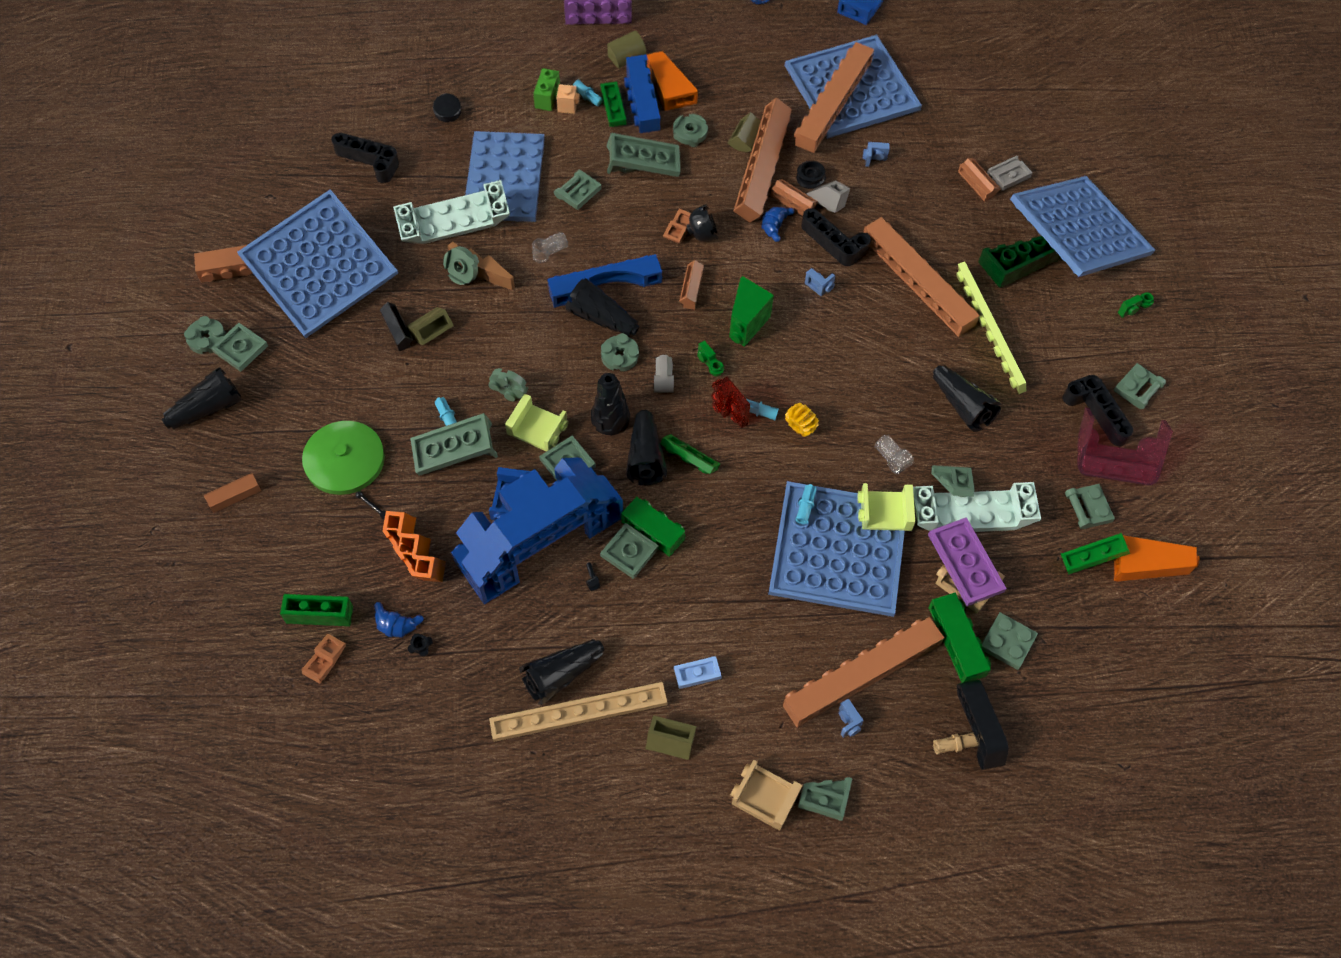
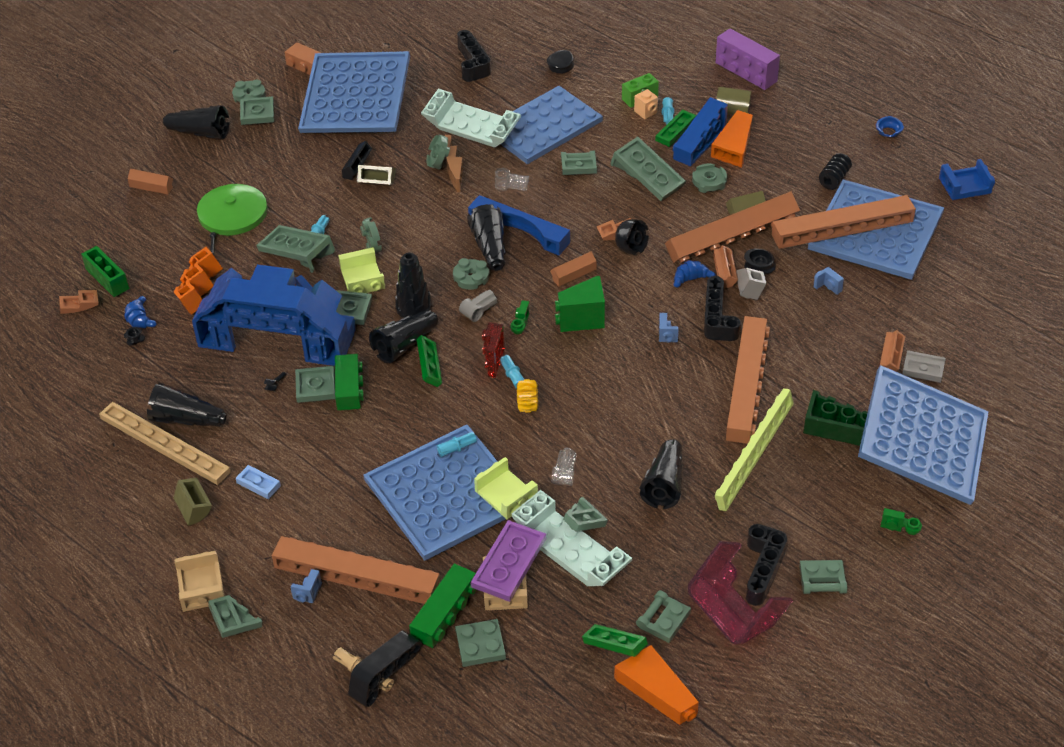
camera: 50 degrees right, 15 degrees down
none -> black piece [819,153,852,190]

